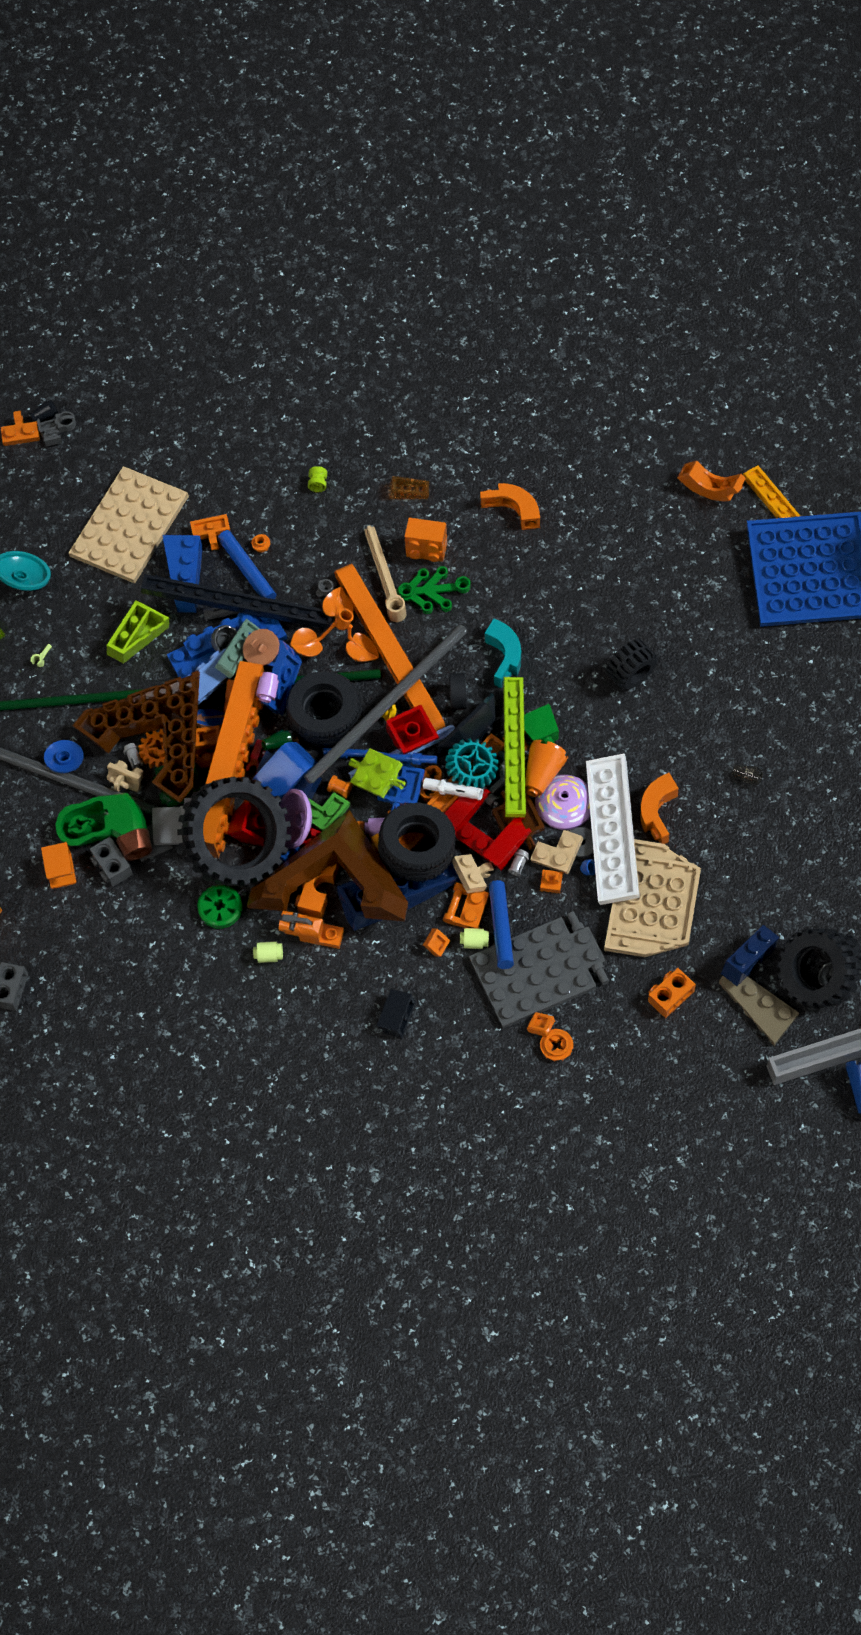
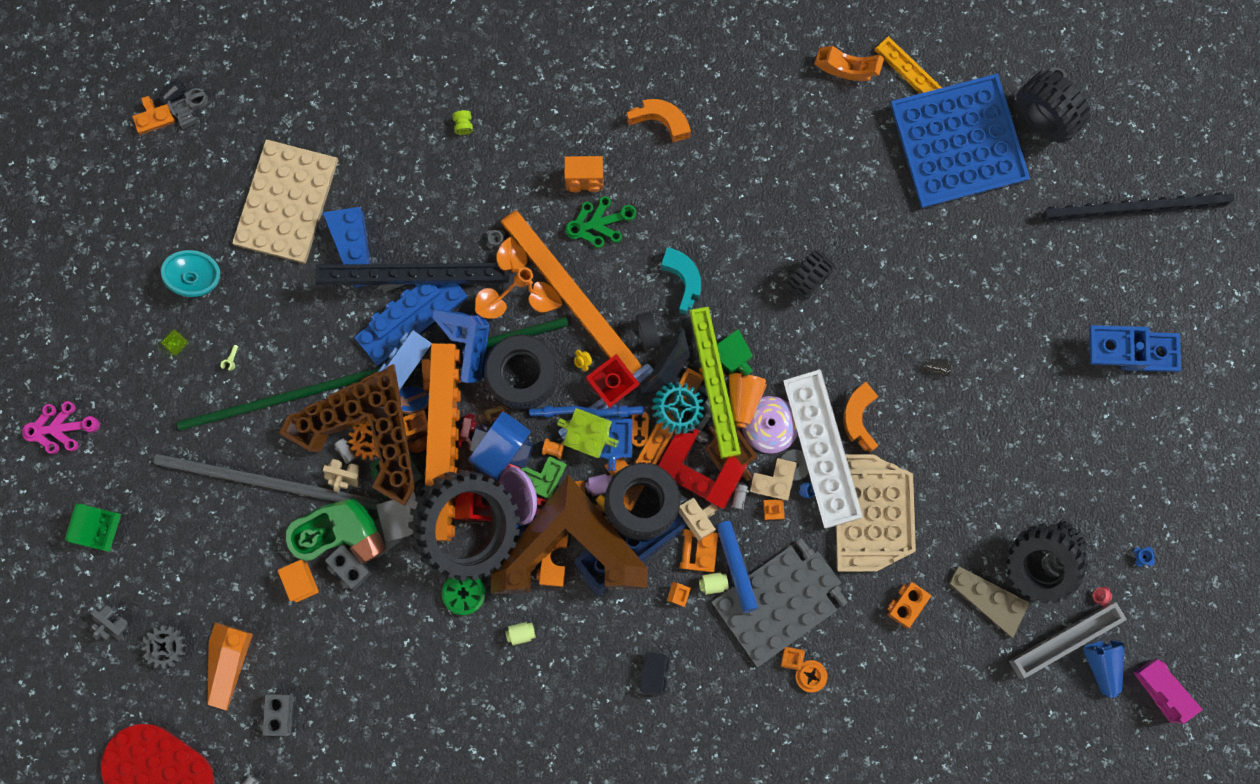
camera: 15 degrees left, 15 degrees up
blue dish [44,740,84,773] -> none
lime wedge [107,600,169,664] -> none
orange plate [190,514,231,550] -> none
dark grey hair [210,625,237,652] -> none
sand green tile [215,619,260,679] -> none
blue piece [217,530,277,599] -> none
nougat piece [243,629,280,666] -> none
orange plate [251,534,270,553] -> none
lavender brick [256,672,279,703] -> none
dark green cone [261,730,292,751] -> none
orange plate [279,911,344,949] -> none
dark grey axle [304,625,467,784] -> none
tan piece [364,525,406,622] -> none
clear orange slope [389,476,429,499] -> none
white pin [423,778,483,800] -> none
dark blue arch [721,925,779,986] -> none

